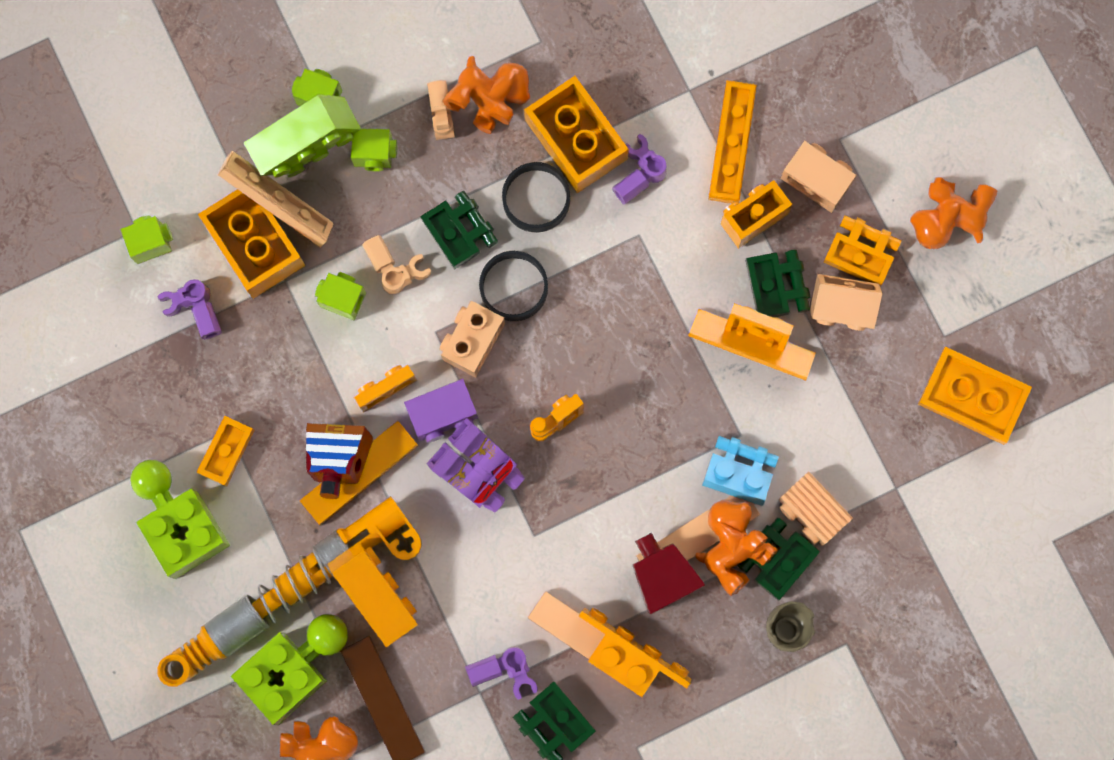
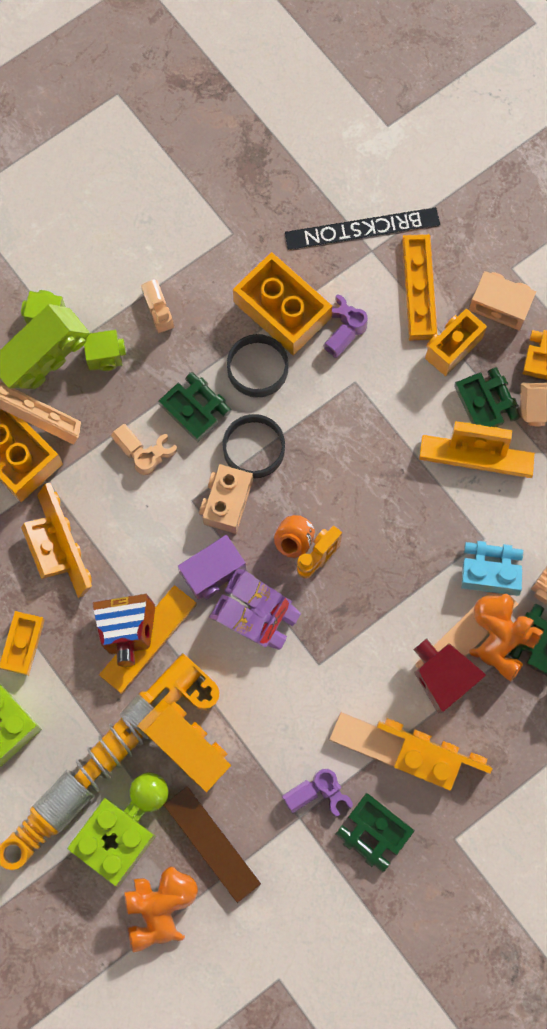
camera: 15 degrees left, 5 degrees down
lime brick [315,272,366,321] -> none
light orange plate [354,365,417,413] -> none
orange animal [442,56,530,134] -> none
none -> light orange bracket [21,483,92,598]
none -> orange head [274,515,315,558]
none -> black sticker [285,207,440,250]

